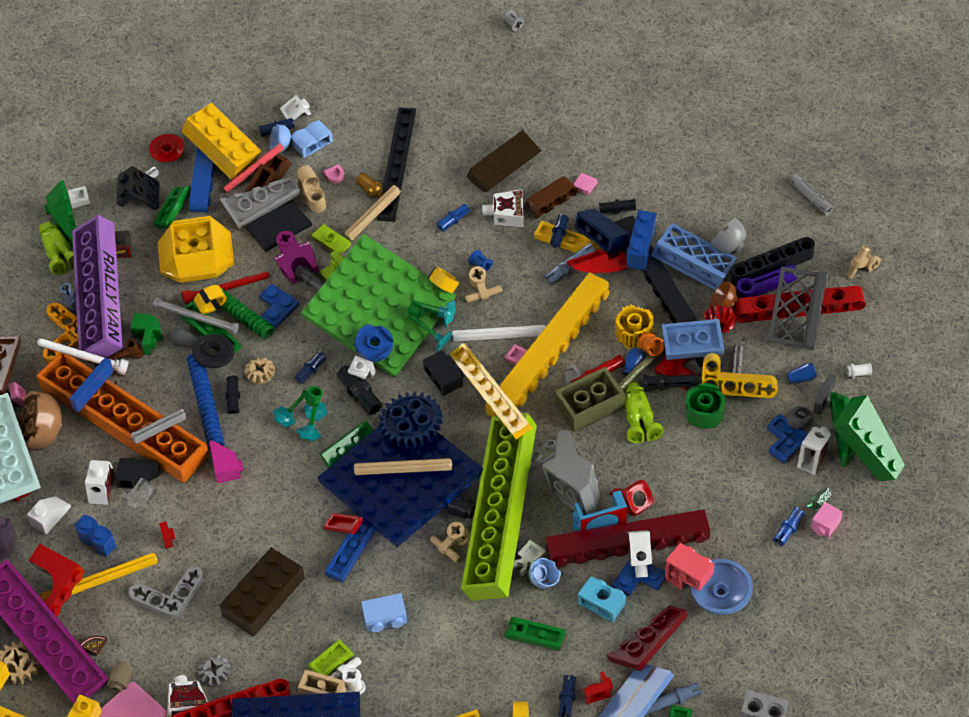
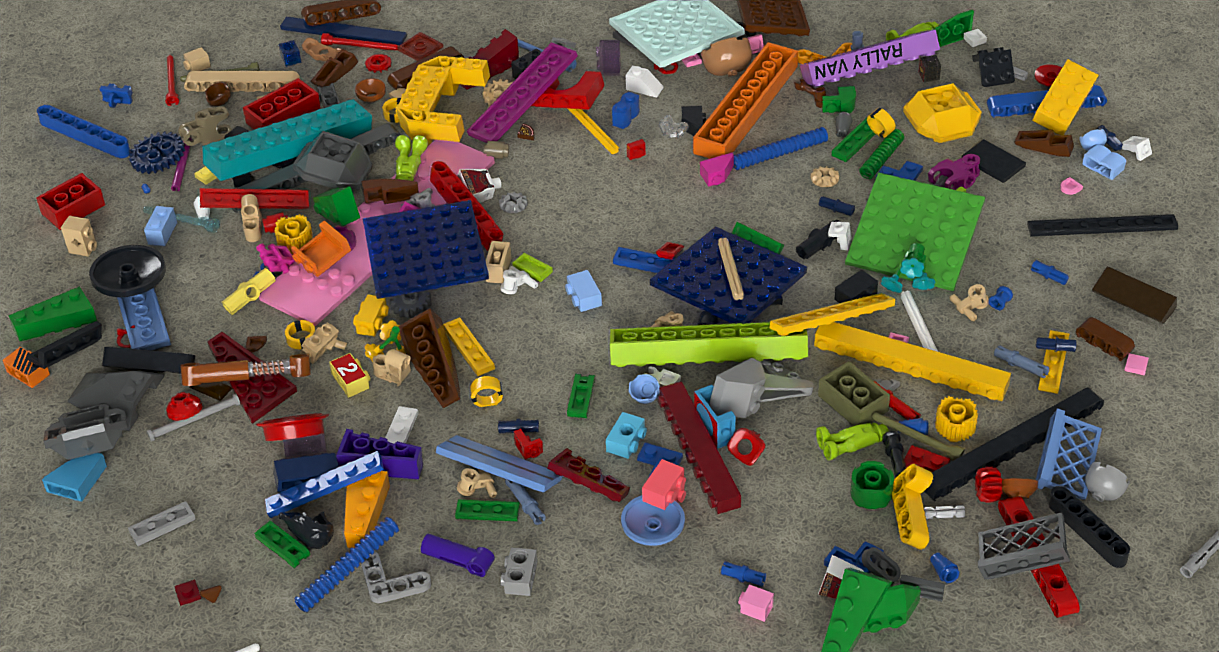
camera: 80 degrees right, 10 degrees down
white piece [37,339,129,375] -> none
blue tile [70,357,114,413] -> none
white torso [85,460,115,505] -> none
light grey beam [129,567,203,619] -> none
light grey axle [131,409,186,444] -> none
green plate [153,186,191,228] -> none
light grey bar [153,297,239,334] -> none
red piece [181,272,270,306] -> none
black wheel [192,334,234,368] -> none
dark brown brick [219,547,305,637] -> none
light grey wing [220,176,301,230] -> none
coral bar [223,143,284,193] -> none
black pin [225,375,241,414] -> none
teal plant [273,386,328,441] -> none
tan piece [297,165,326,213] -> none
lime plate [311,224,351,255] -> none
tan axle [345,185,401,241] -> none
blue plate [354,324,393,363] -> none
pearl gold piece [356,172,383,198] -> none
dark blue gear [379,391,443,448] -> none
yellow piece [428,266,460,294] -> none
white torso [482,189,524,227] -> none
red slope [566,249,628,273] -> none
dark blue brick [575,208,629,254] -> none
black pin [599,199,636,214] -> none
white torso [626,530,652,577] -> none
blue brick [627,210,657,270] -> none
orange wheel [638,332,664,356] -> none
medium blue plate [662,319,725,360] -> none
dark purple piece [736,264,799,299] -> none
clear green tile [807,488,832,510] -> none
tan piece [846,245,881,278] -> none
white pin [846,363,872,379] -> none

